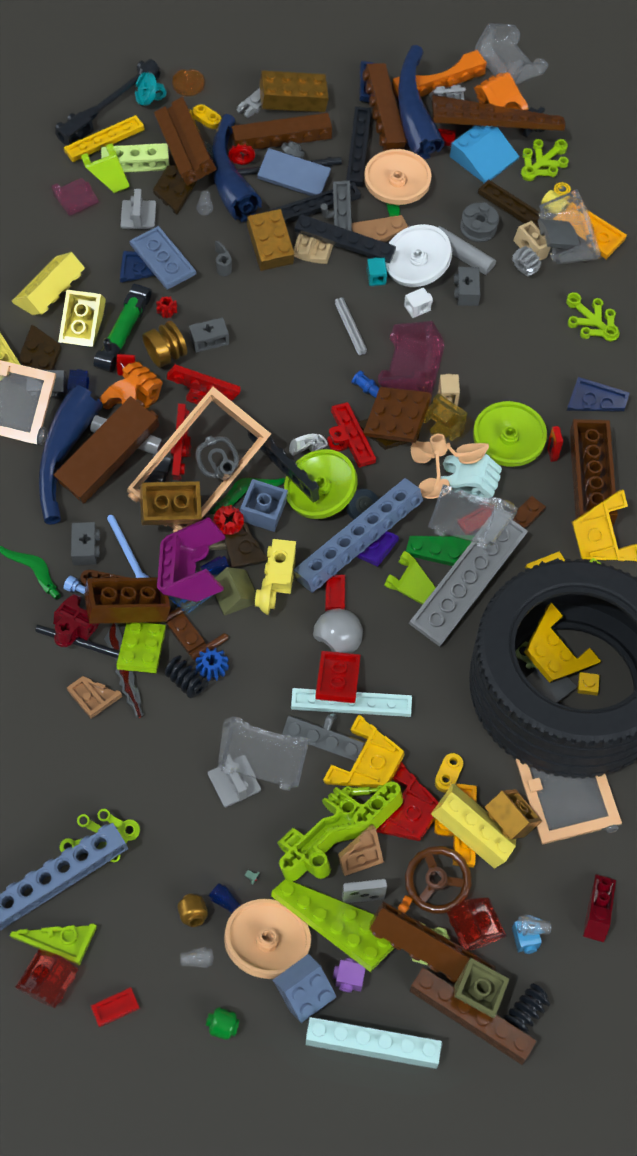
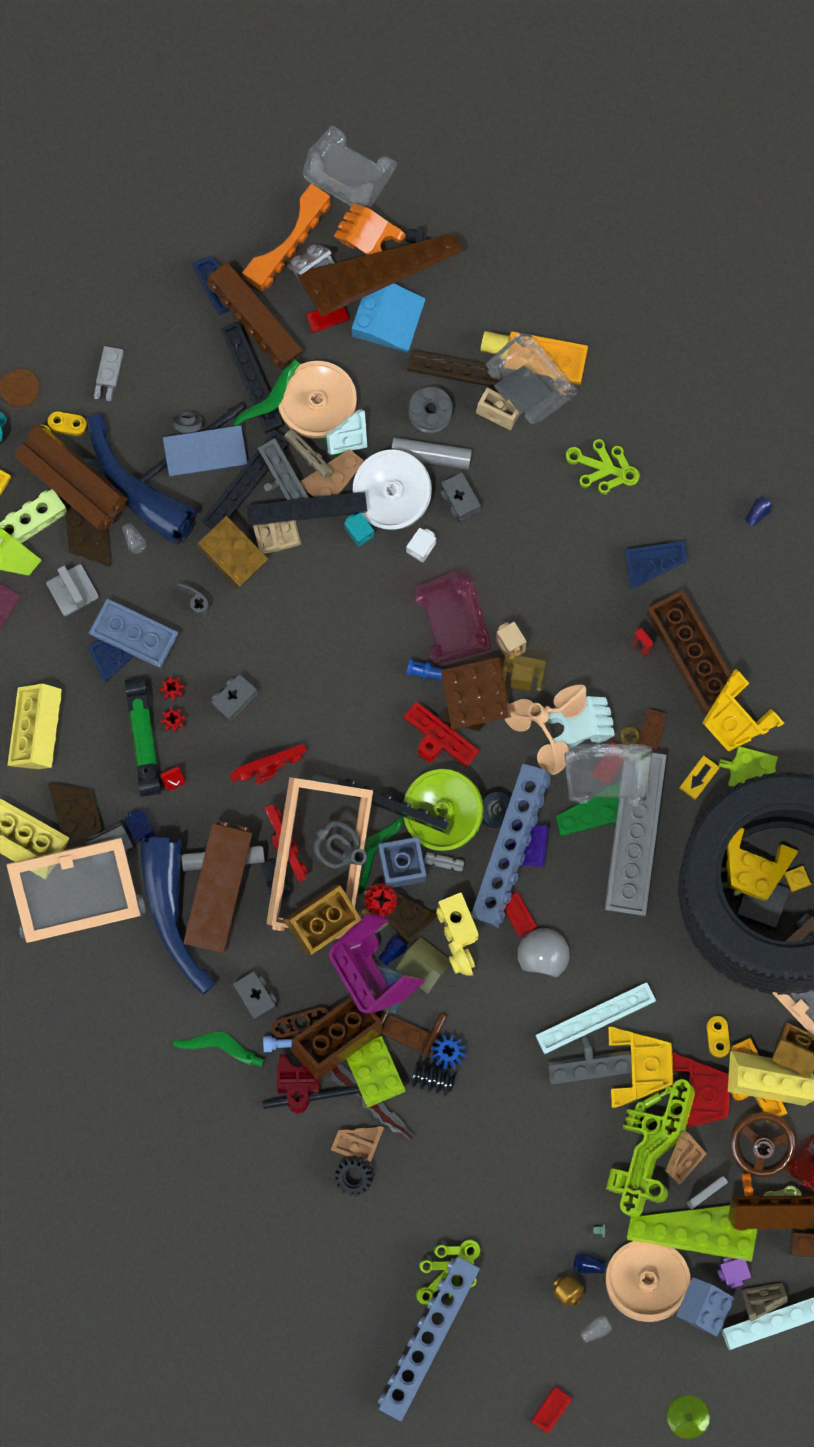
camera: 25 degrees left, 15 degrees up
lime wing [10,924,97,965] -> none
clear red slope [15,949,79,1008] -> none
light yellow slope [59,290,106,347] -> none
orange piece [100,362,163,409] -> none
light blue piece [107,515,150,578] -> none
pearl gold wheel [142,321,187,368] -> none
green head [205,1007,239,1040] -> none
light grey bracket [208,755,261,808] -> none
clear windscreen [218,716,310,791] -> none
red gear [229,143,255,164] -> none
reddish brown brick [232,113,332,150] -> none
pearl gold brick [259,71,328,112] -> none
white brick [289,434,328,456] -> none
red plate [315,651,361,703] -> none
light grey axle [335,297,367,355] -> none
lime flag [384,551,435,605] -> none
dark blue brick [398,45,444,160] -> none
lime dish [473,401,547,467] -> none
light grey gear [512,246,541,276] -> none
lime plant [521,139,569,181] -> none
yellow tile [554,182,571,199] -> none
none -> red gear [160,707,186,733]
none -> green piece [233,359,300,426]
none -> dark tan pin [284,429,333,479]
none -> light aqua wing [326,409,367,455]
none -> black tyre [334,1156,374,1197]
none -> light grey axle [424,852,464,872]
none -> clear neon green dish [667,1395,710,1439]
none -> dark tan wing [741,1283,787,1322]

